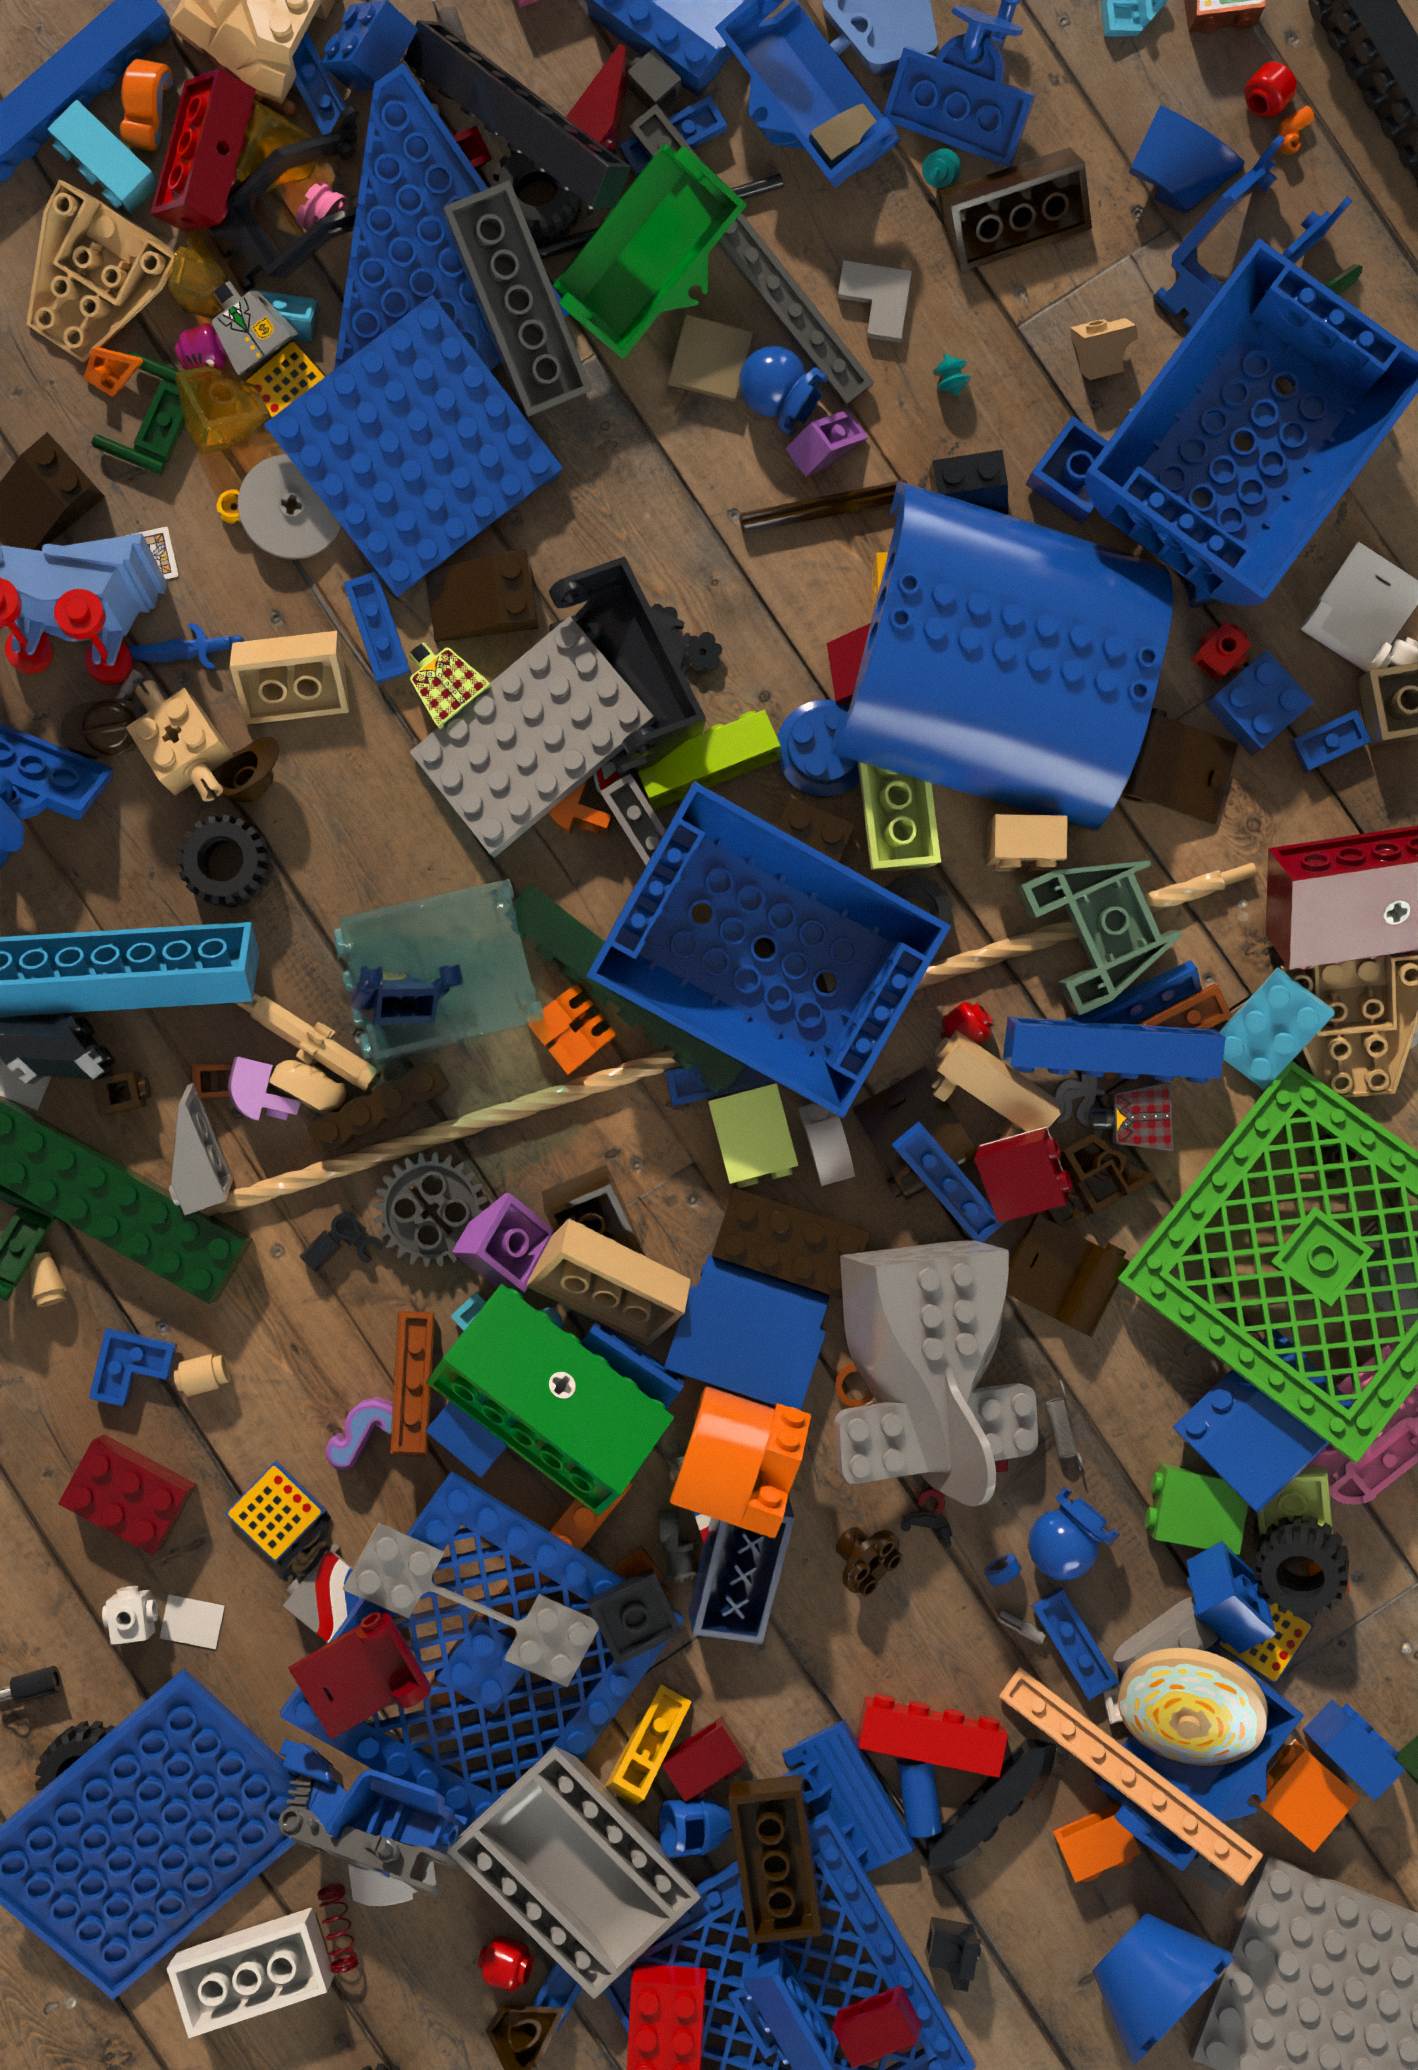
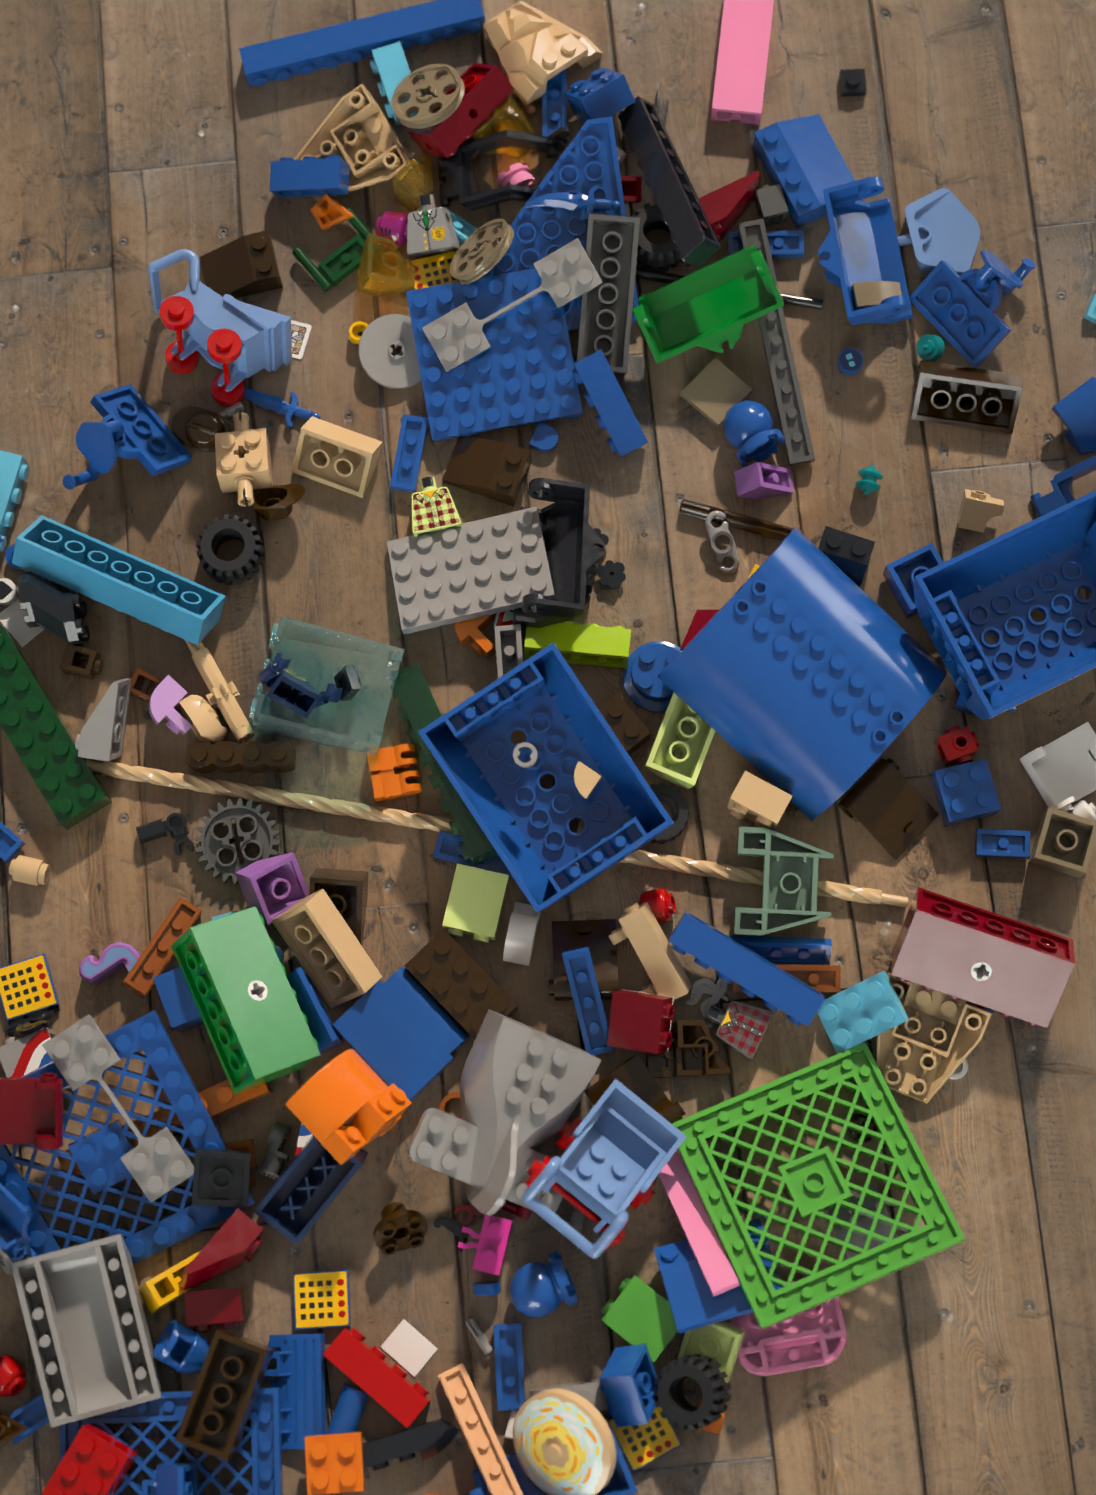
camera: 35 degrees right, 10 degrees down
orange animal [120,59,174,152] -> none
light grey tile [837,260,912,343] -> none
none -> dark red slope [179,1209,263,1291]
none -> blue brick [269,155,350,198]
none -> yellow tile [293,1270,351,1330]
none -> orange plate [305,1432,365,1495]
none -> black plate [334,665,361,701]
none -> white sticker [381,1319,437,1377]
none -> dark tan wedge [391,64,465,129]
none -> light grey hinge [422,238,603,372]
none -> dark tan wedge [449,219,514,285]
none -> dark pink brick [458,1214,513,1275]
none -> light grey bush [513,742,538,768]
none -> medium blue piece [522,1079,687,1259]
none -> blue piece [525,185,621,221]
none -> blue tile [529,422,559,453]
none -> blue brick [572,349,648,456]
none -> tan tile [574,761,602,799]
none -> bright pink tile [658,1150,739,1297]
none -> light grey piece [705,511,740,574]
none -> tile [837,348,863,375]

